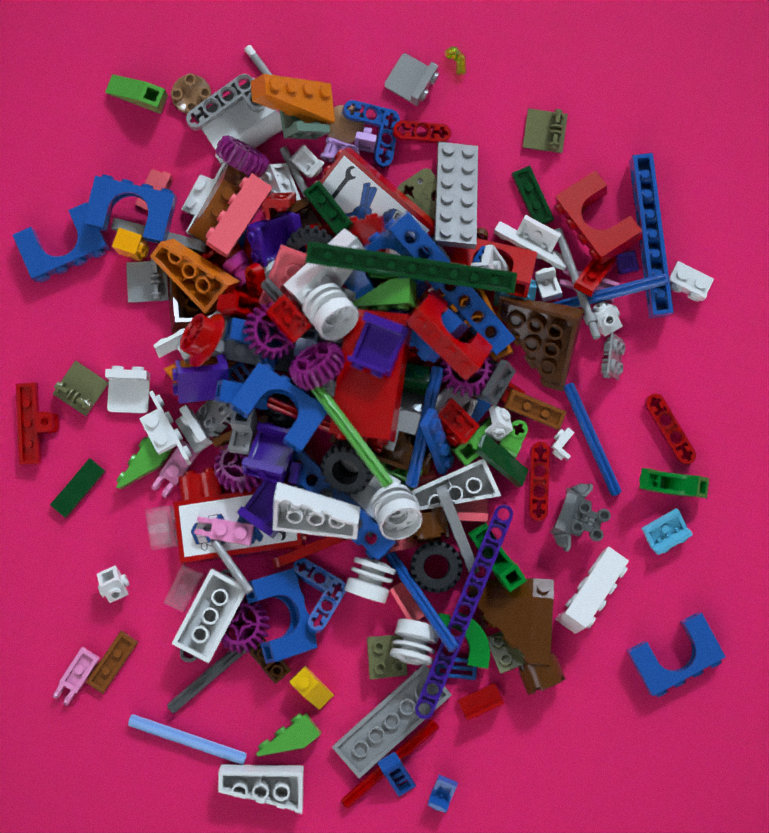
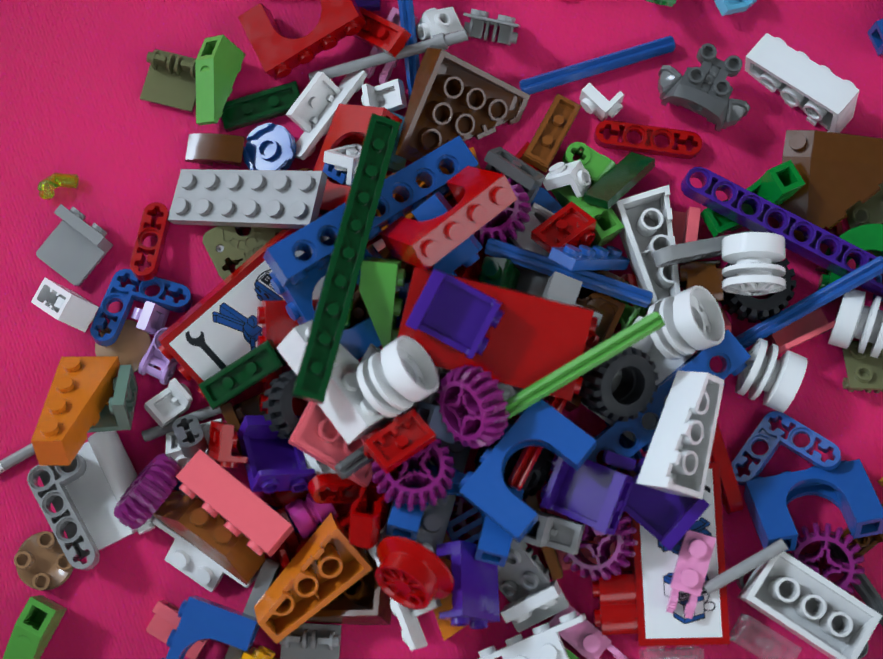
camera: 80 degrees left, 5 degrees down
none -> white brick [31,278,99,332]
none -> dark grey beam [172,415,208,458]
none -> reddish brown slope [185,133,245,166]
none -> bright green slope [195,35,245,126]
none -> tile [243,123,297,170]
none -> white wheel [722,232,786,296]

